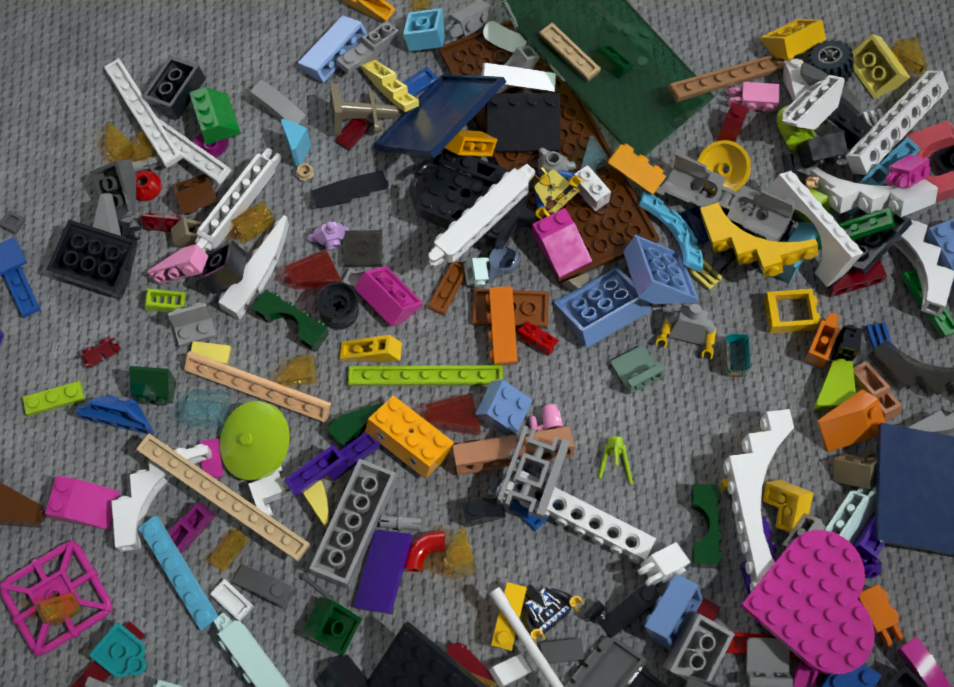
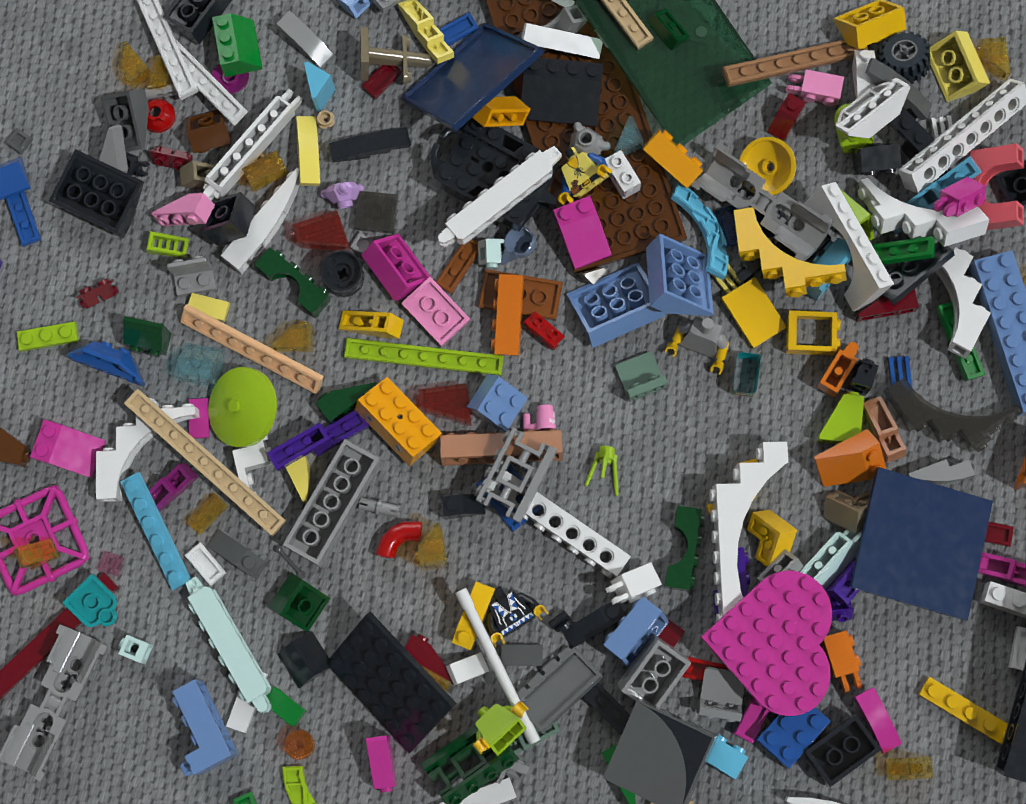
camera: 15 degrees right, 10 degrees up
dark purple tile [354,529,412,615] -> none
black arm [781,154,819,188] -> none
none -> clear pink tile [98,551,125,577]
none -> light yellow slope [296,116,320,186]
none -> bright pink plate [401,277,471,347]
none -> yellow tile [721,277,787,349]

